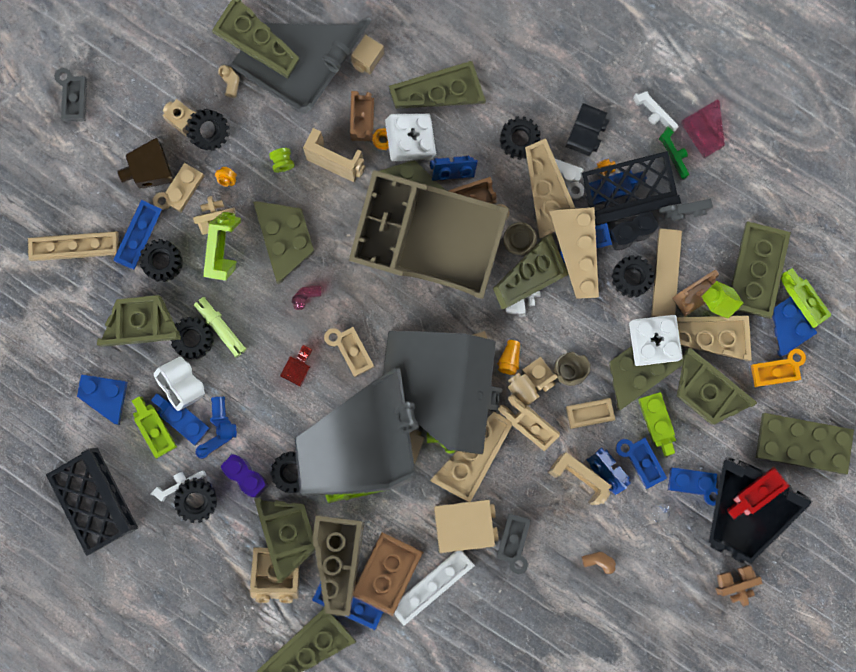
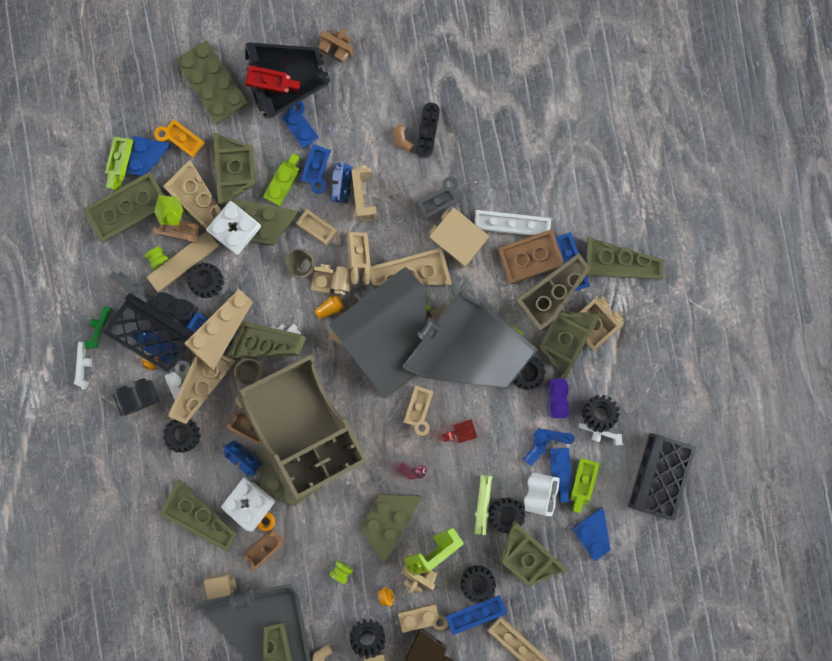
camera: 135 degrees left, 5 degrees up
tan panel [303,128,365,182] -> none
clear pink wing [681,99,725,159] -> none
none -> lime wheel [144,246,169,269]
none -> black beam [416,103,440,159]

